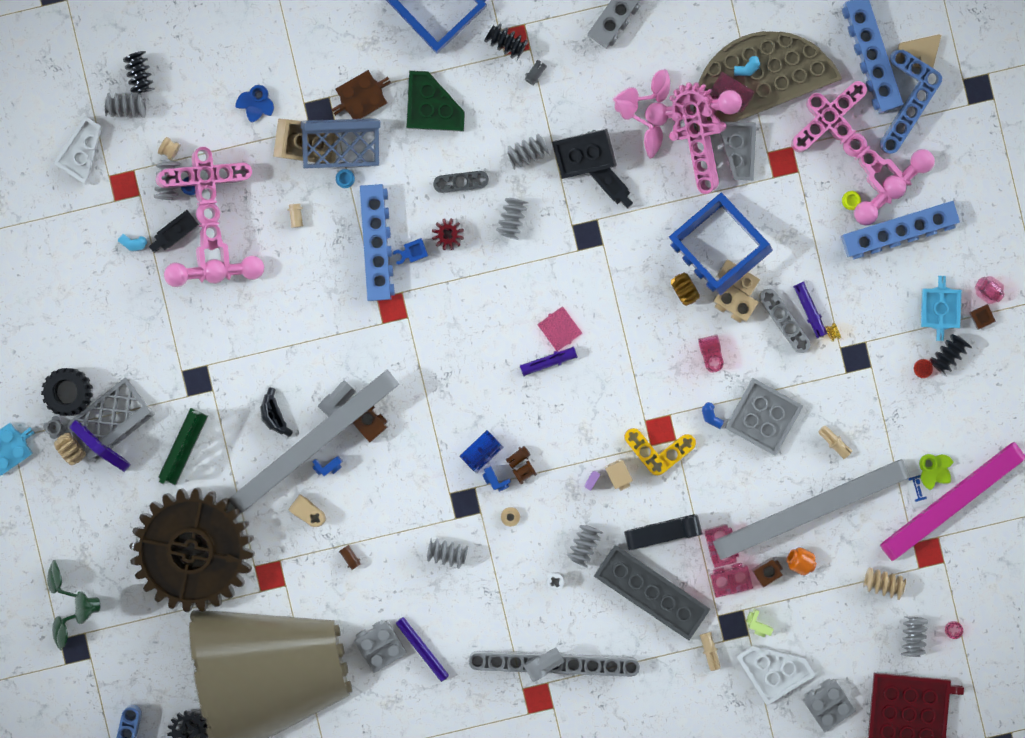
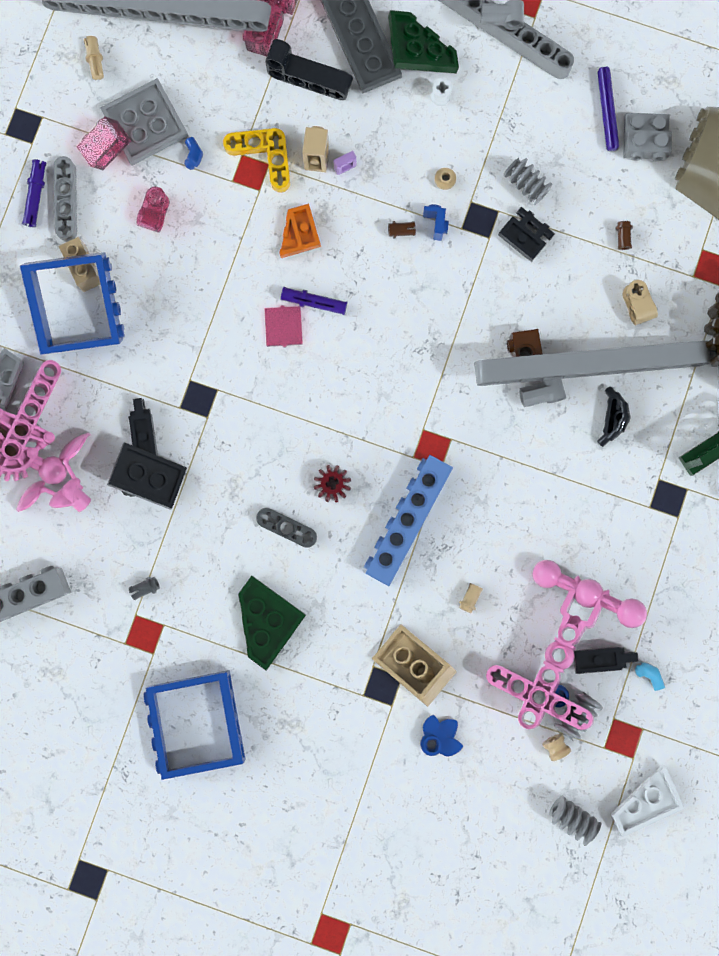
camera: 140 degrees left, 5 degrees down
black piece [123,51,155,93] -> none
sand blue fence [301,118,380,169] -> none
blue bracket [312,456,343,476] -> none
reddish brown plate [332,70,392,119] -> none
dark azure plate [335,169,355,188] -> none
blue plate [392,238,428,265] -> none
clear blue hinge [460,430,504,473] -> none
black piece [484,23,528,60] -> none
light grey piece [496,198,528,240] -> none
light grey piece [507,134,550,170] -> none
reddish brown bush [512,460,537,484] -> none
light grey piece [567,525,603,567] -> none
pearl gold gear [671,272,700,306] -> none
tan brick [713,286,759,323] -> none
clear yellow bush [825,323,841,342] -> none
none -> clear pink brick [76,116,131,170]
none -> orange wing [279,203,321,258]
none -> dark green plate [388,10,459,74]
none -> black plate [498,207,555,262]

